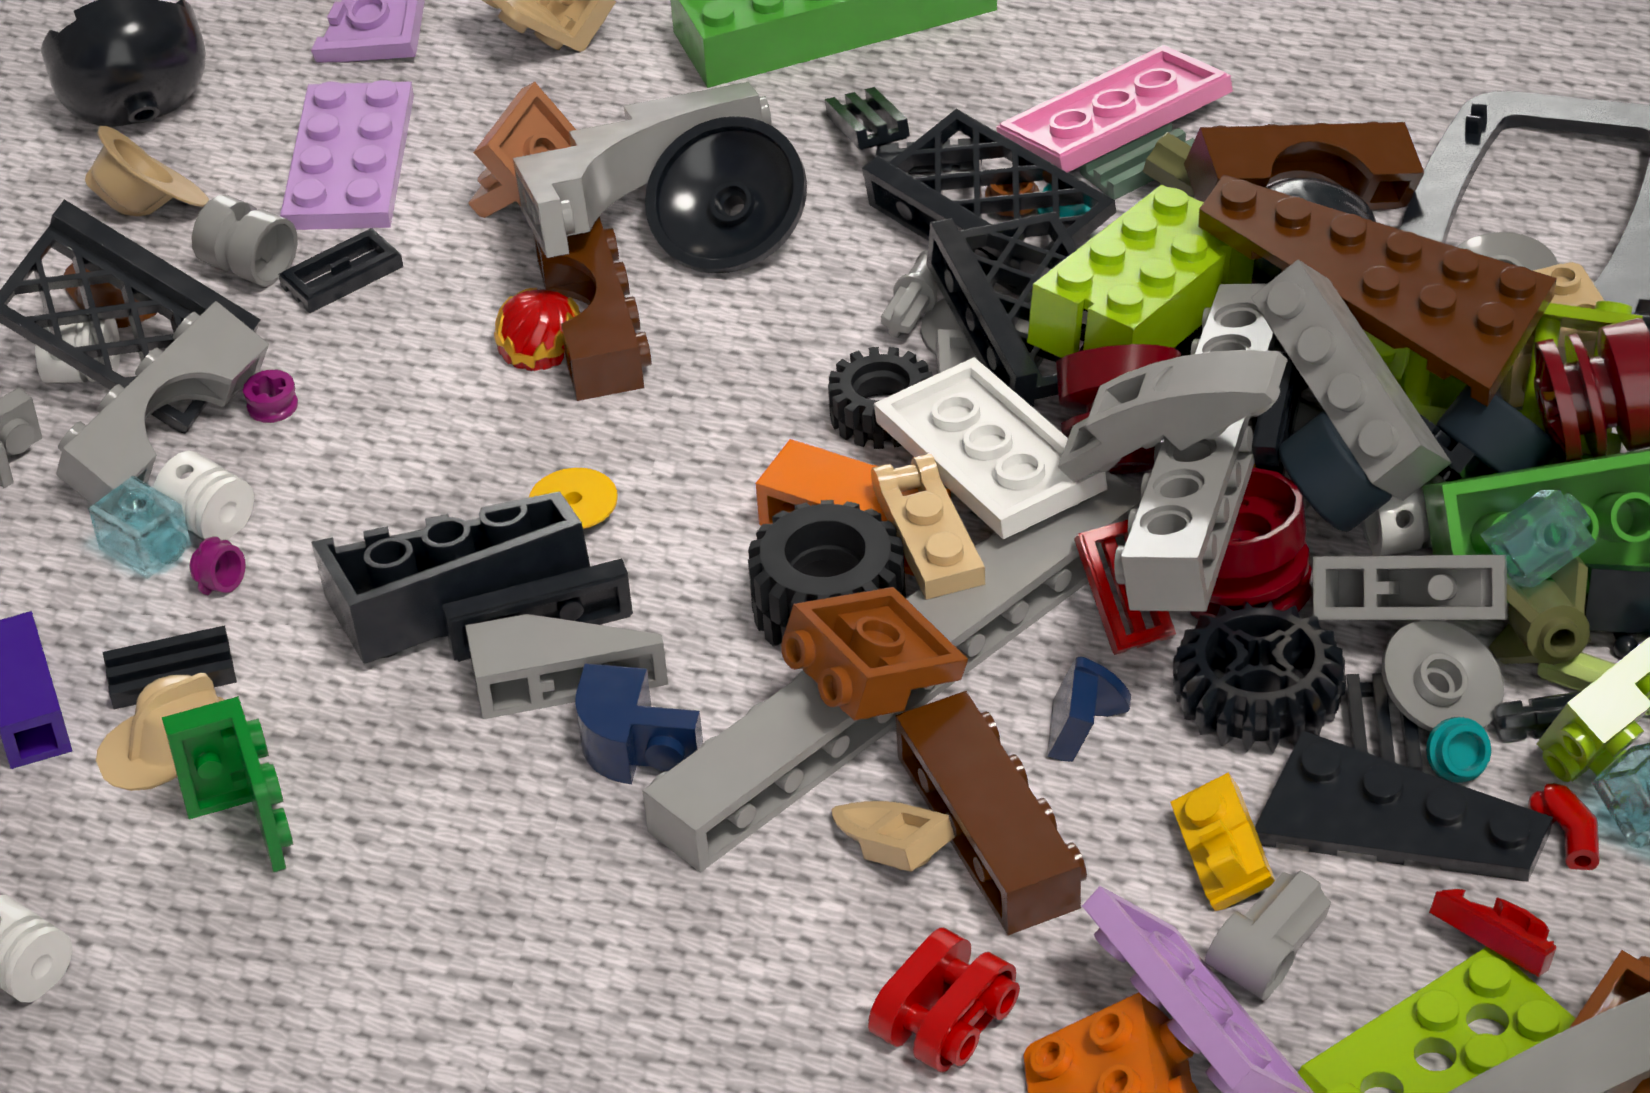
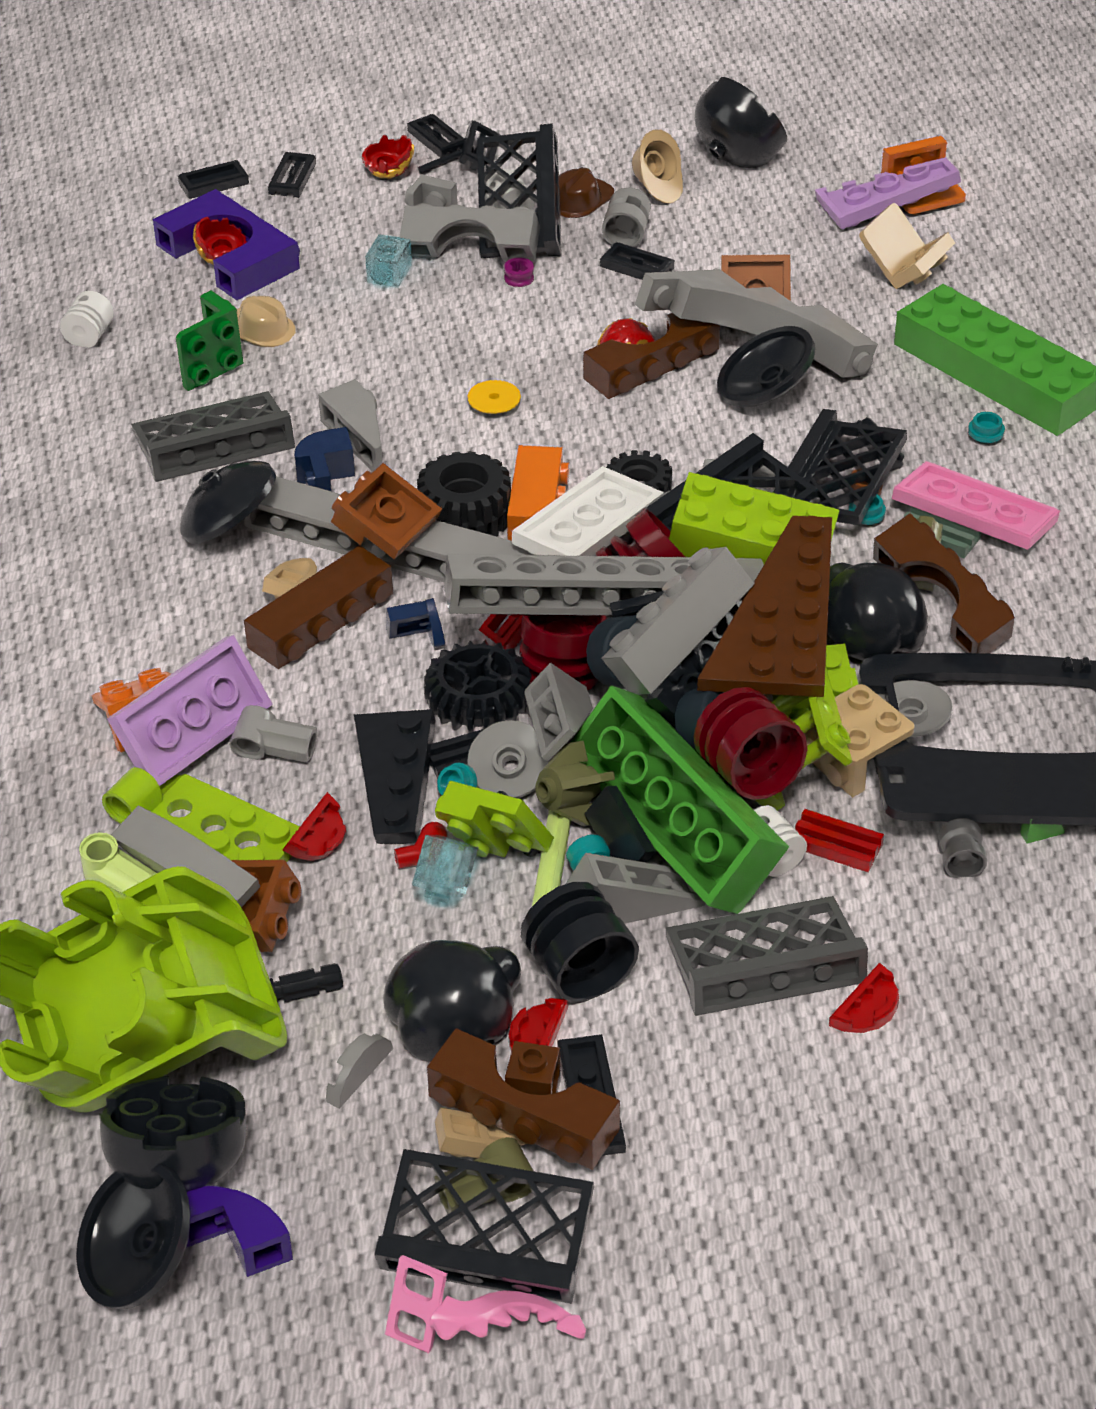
camera: 65 degrees right, 0 degrees up
black tile [103,625,237,710] -> none
white piece [152,450,255,541] -> none
magenta plate [189,536,246,596] -> none
lavender plate [280,80,414,230] -> none
black wedge [311,491,590,664] -> none
black tile [442,558,633,662] -> none
black tile [825,87,910,150] -> none
red brick [868,927,1020,1072] -> none
tan plate [871,453,985,600] -> none
light grey slope [1058,350,1287,483] -> none
yellow plate [1170,772,1275,911] -> none
clear light blue brick [1480,490,1596,587] -> none
none -> dark grey fence [131,391,295,482]
none -> black dish [180,461,276,543]
none -> teal plate [968,412,1005,443]

